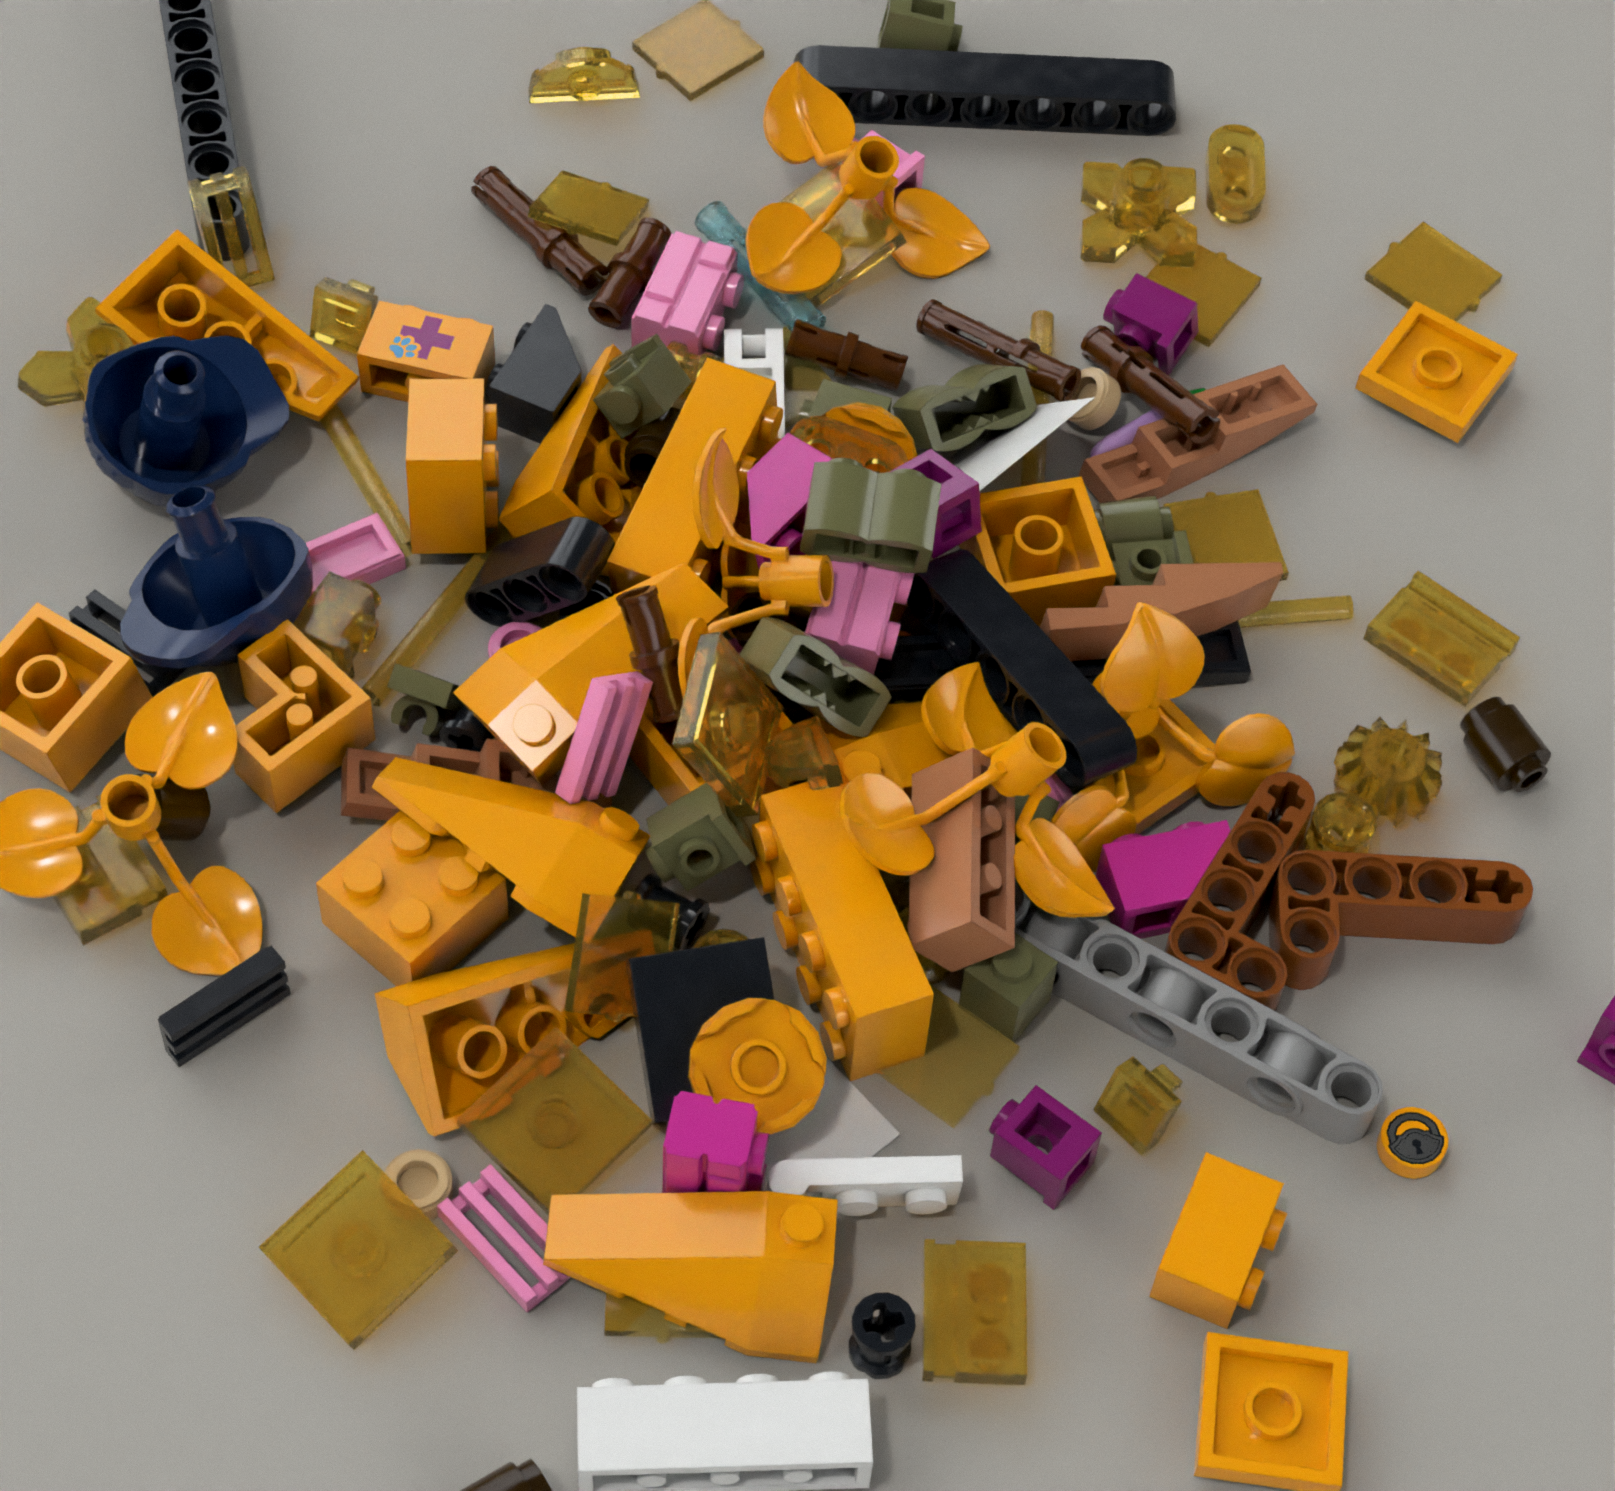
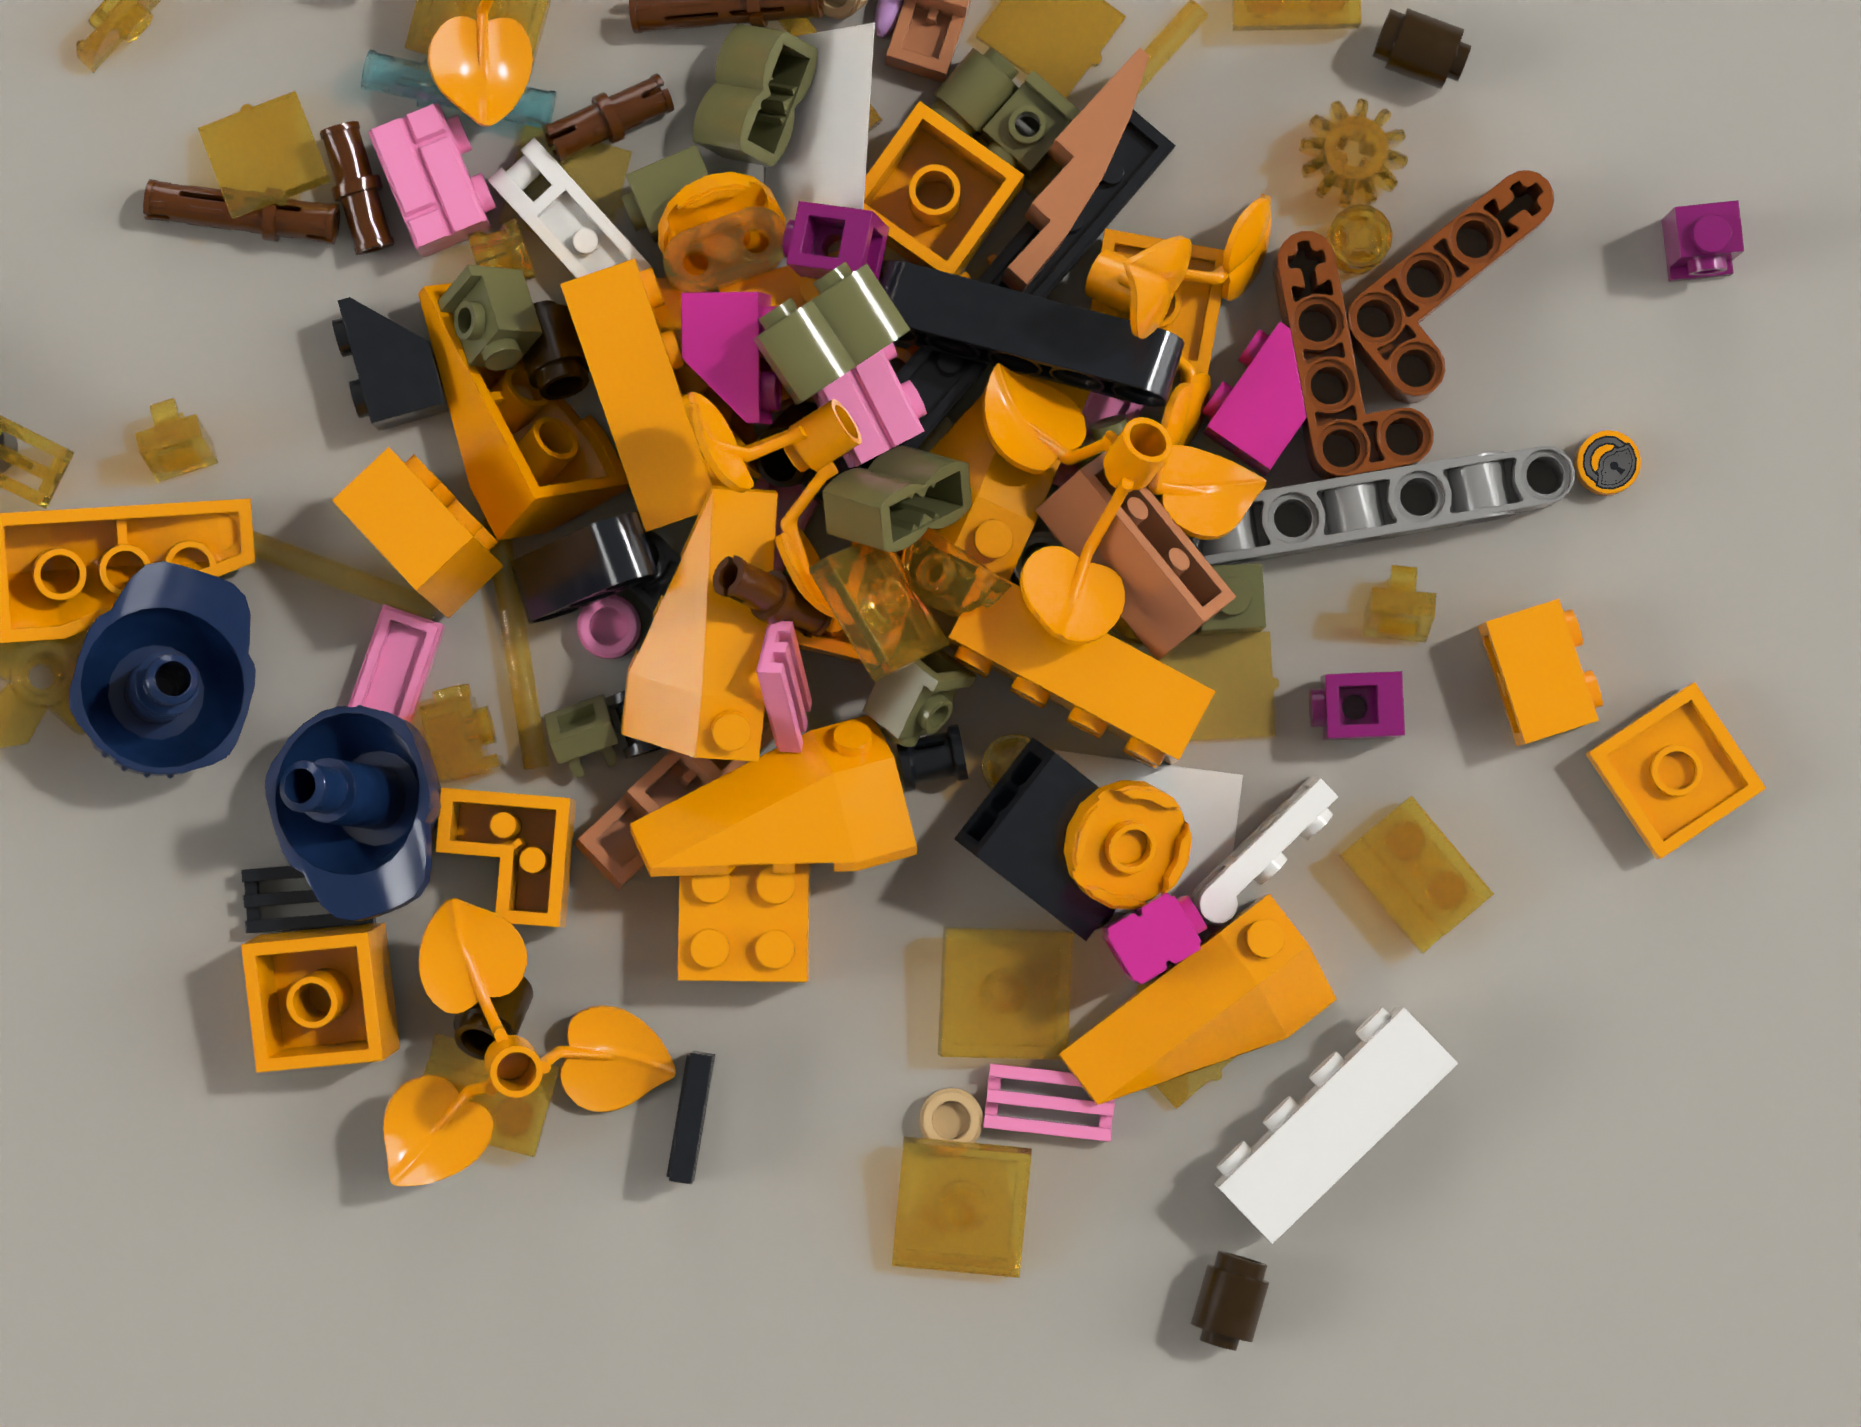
camera: 40 degrees left, 30 degrees up
light orange brick [357,300,495,402] -> none
light orange wedge [374,928,653,1137] -> none
clear yellow piece [565,891,680,1022] -> none
black bush [848,1292,916,1379] -> none

